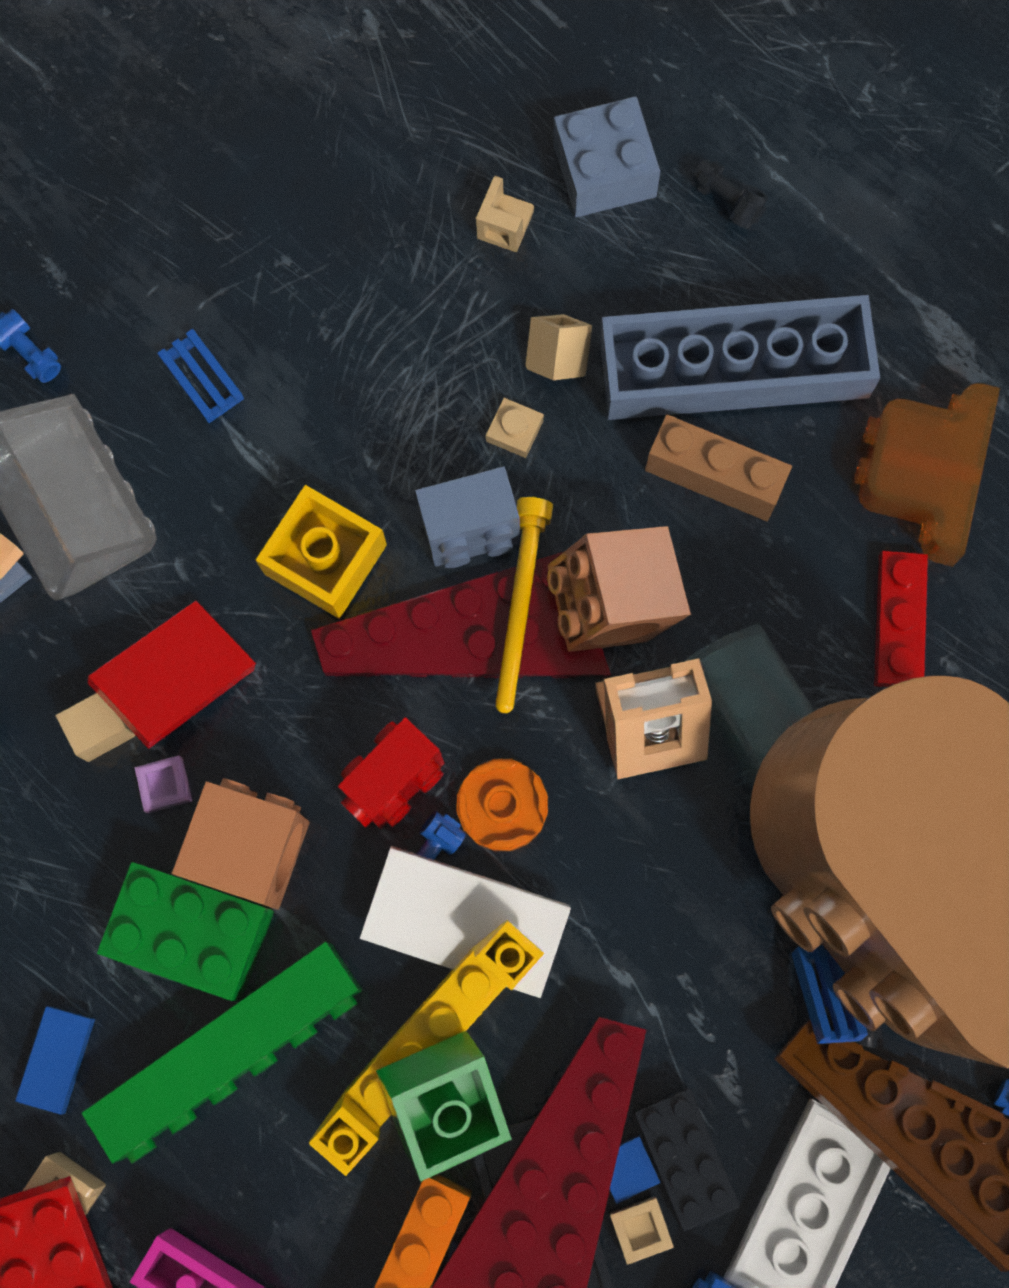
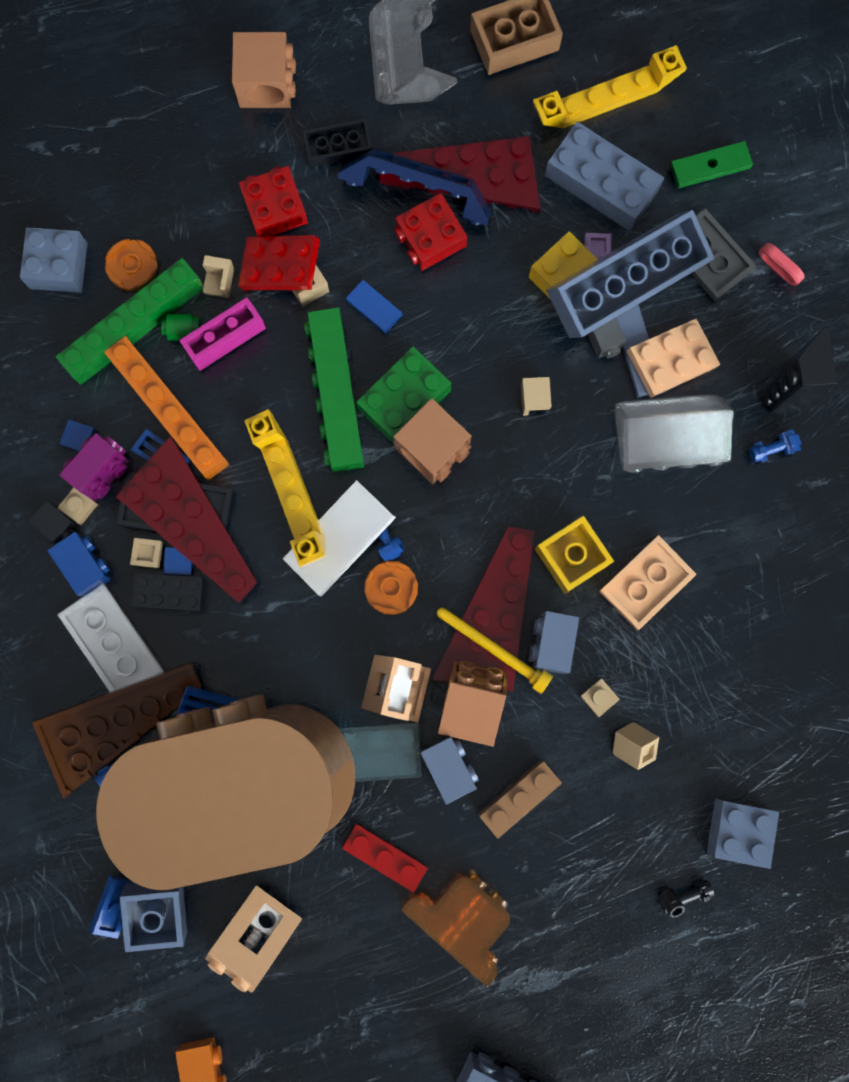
camera: 110 degrees right, 5 degrees up
red tile [88,601,256,749] -> none
lavender tile [135,756,192,813] -> none
blue tile [157,329,244,423] -> none
red brick [338,717,445,829] -> none
green brick [376,1031,511,1182] -> none
tan panel [476,176,534,252] -> none
sand blue brick [600,295,880,420] -> none
none -> sand blue brick [420,736,478,805]
none -> light nougat plate [599,535,697,631]

